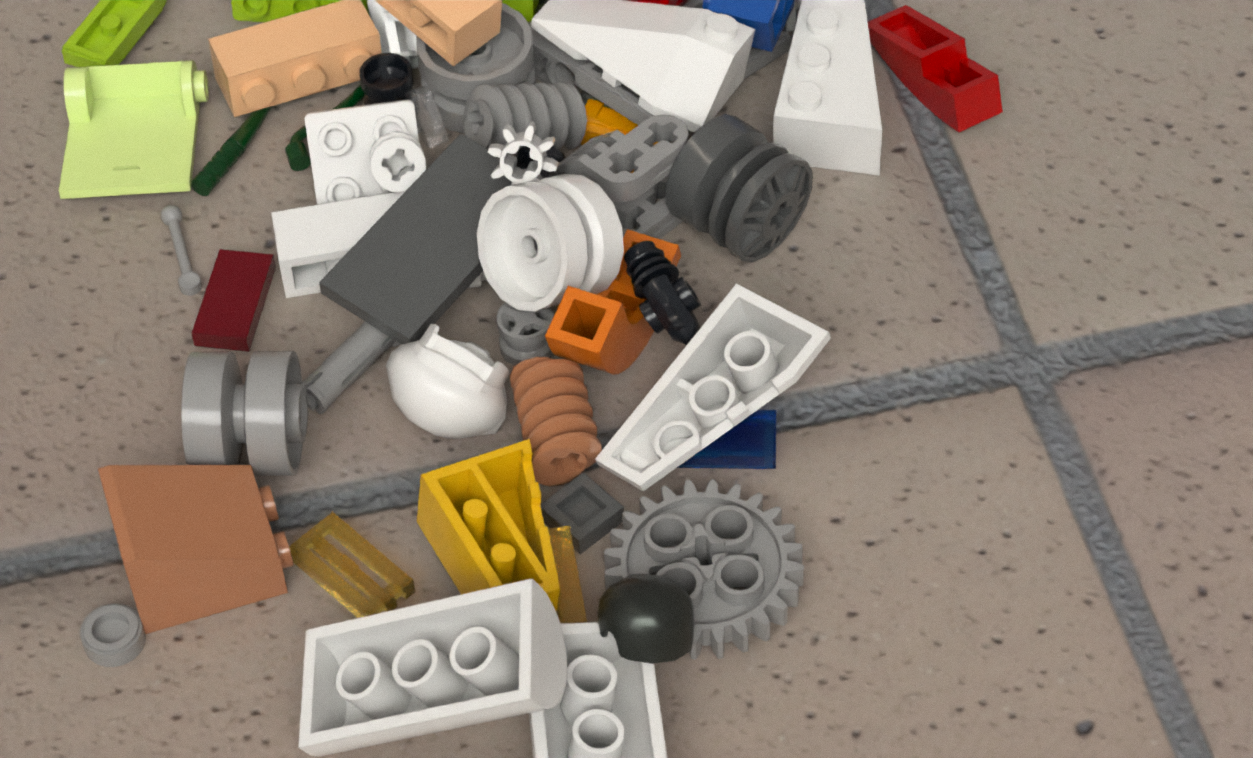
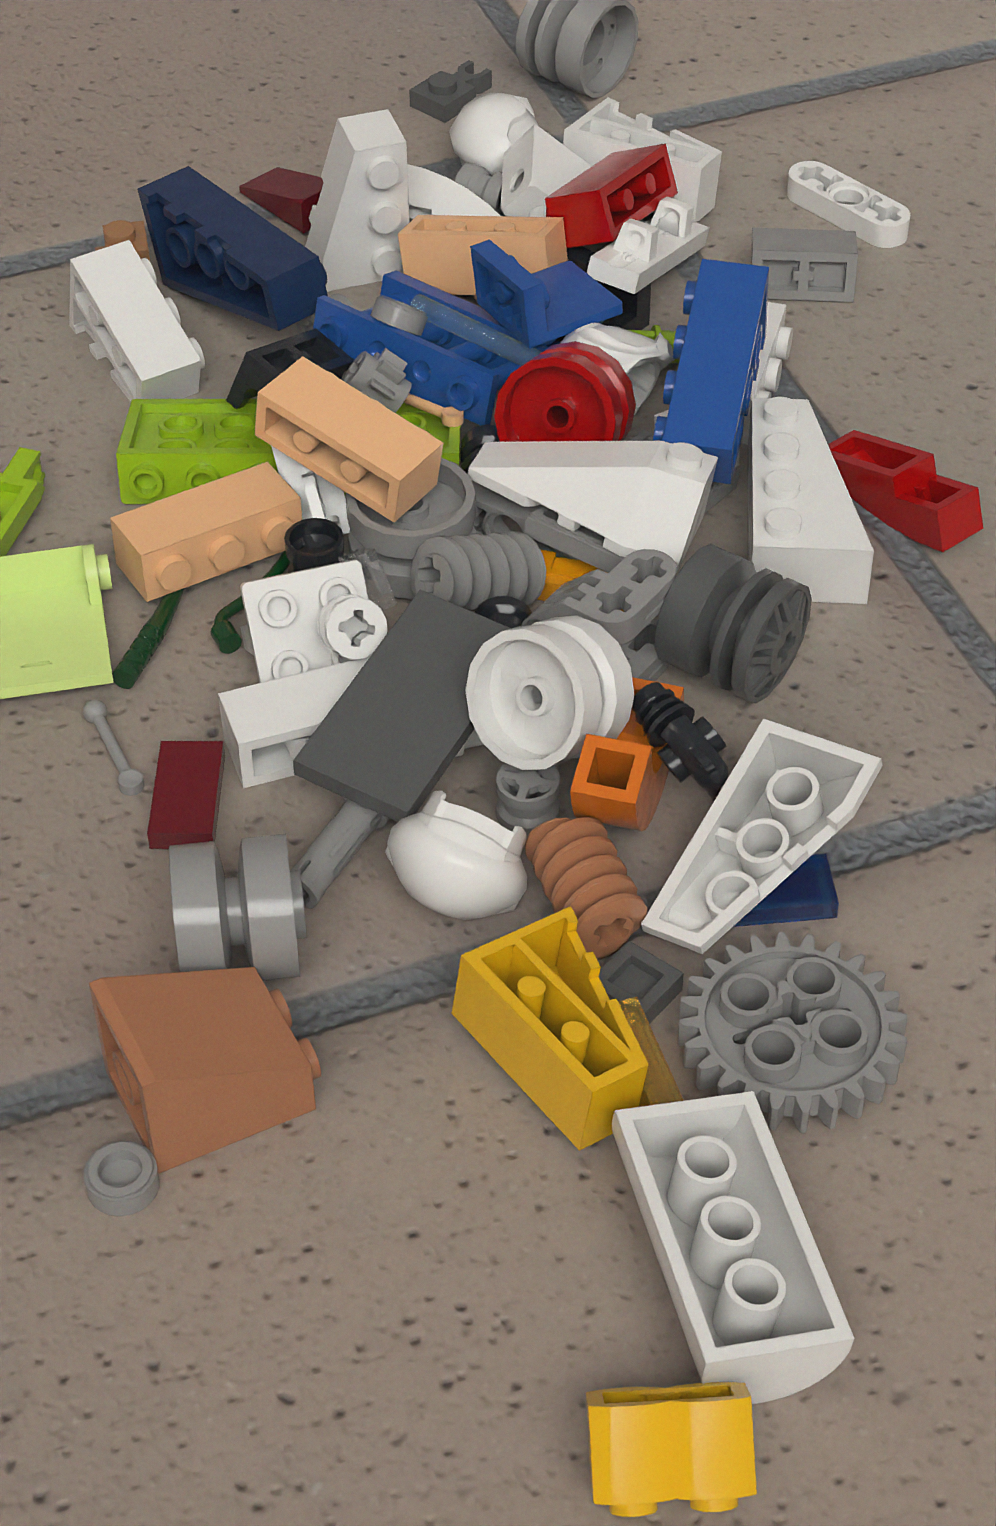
camera: 10 degrees left, 5 degrees down
clear yellow tile [289,512,415,618] -> none
white brick [298,579,567,757] -> none
white gear [488,121,559,185] -> none
pearl dark grey hair [597,574,695,664] -> none

